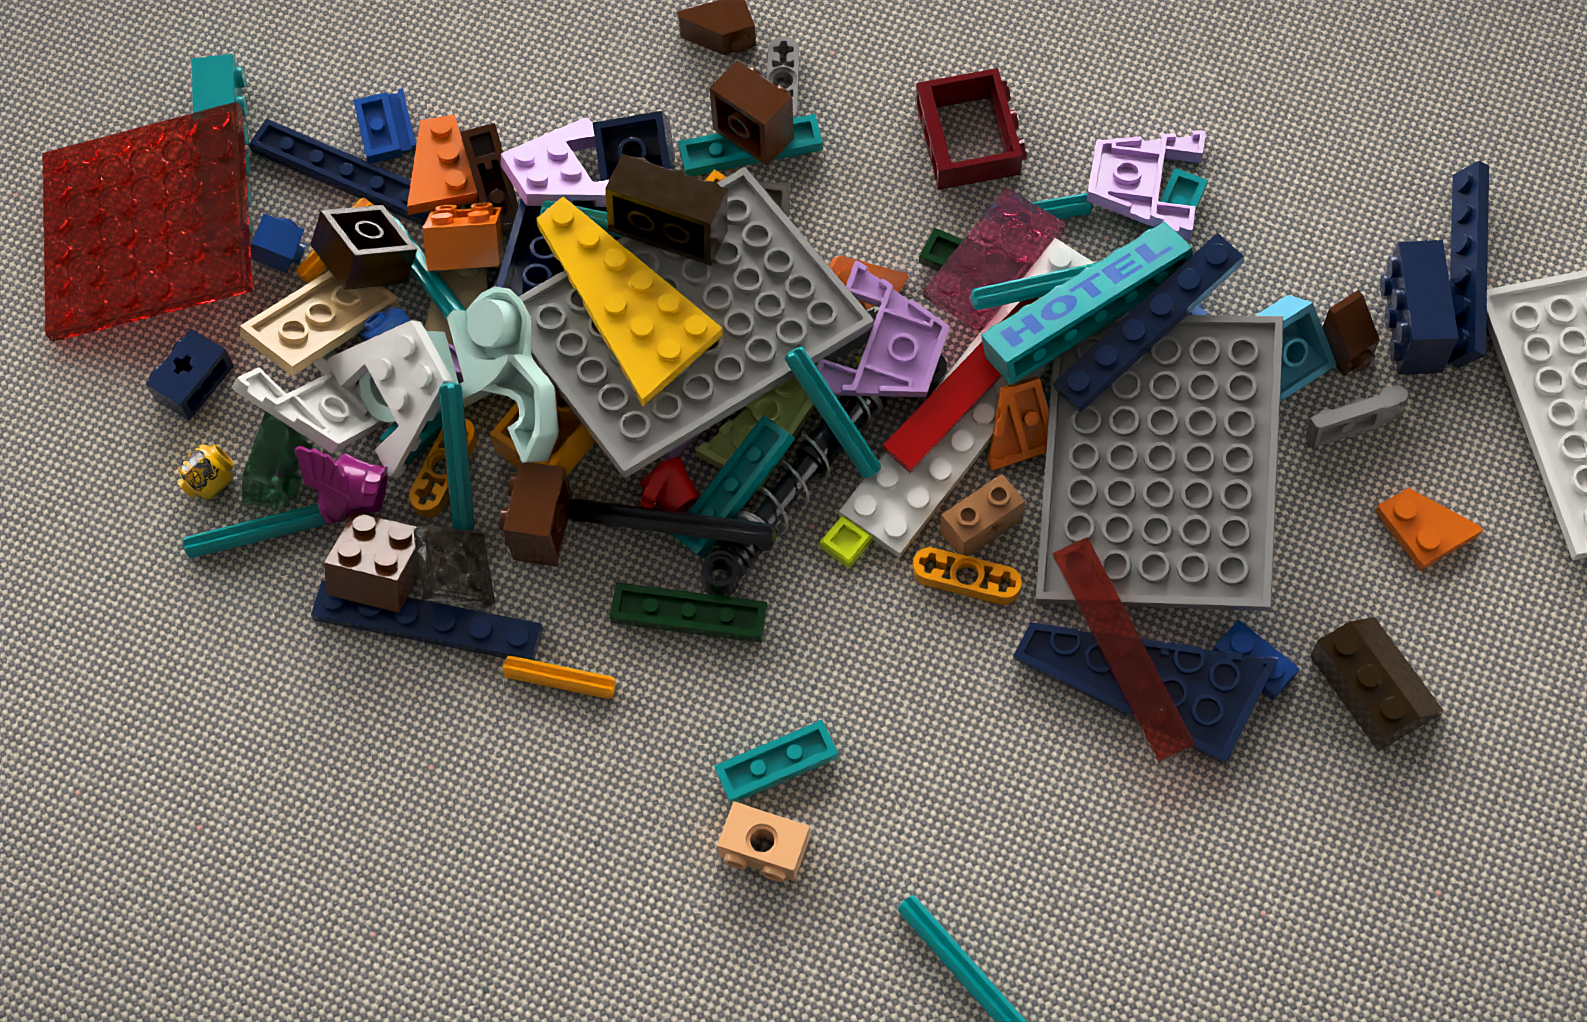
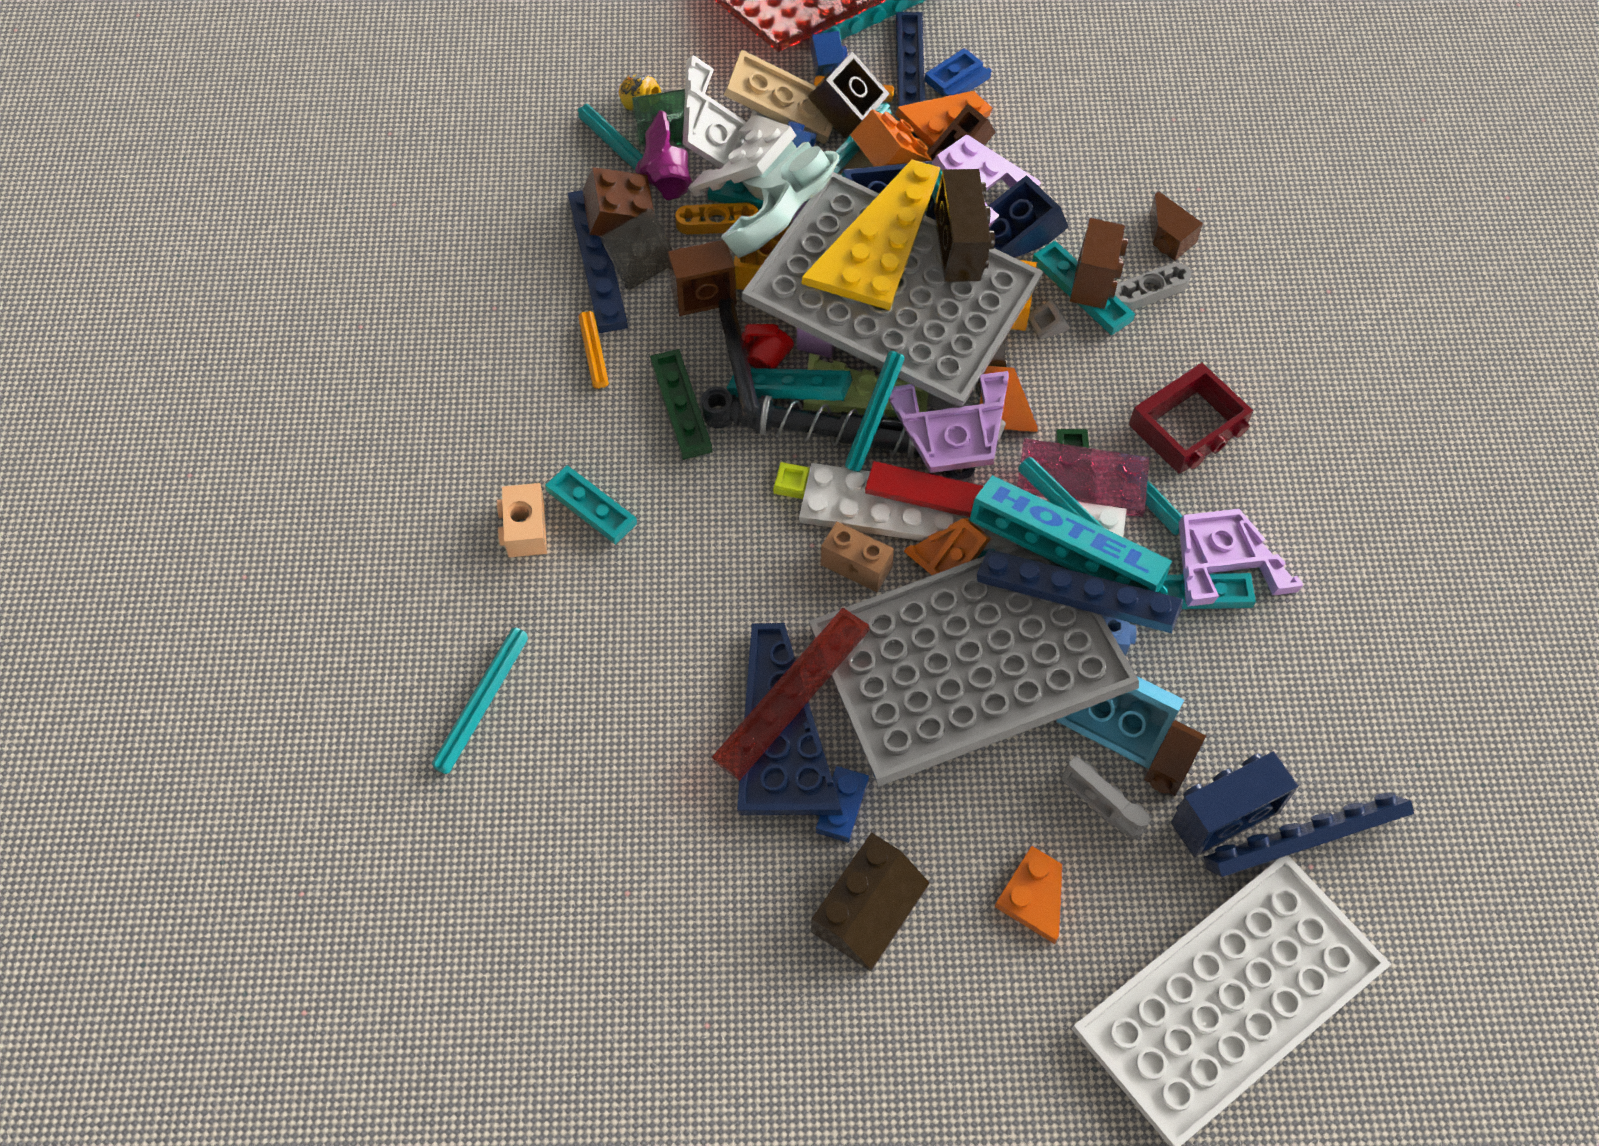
camera: 60 degrees right, 5 degrees down
dark blue brick [146,329,234,421] -> none
teal axle [439,383,475,531] -> none
light orange beam [913,547,1022,605] -> none

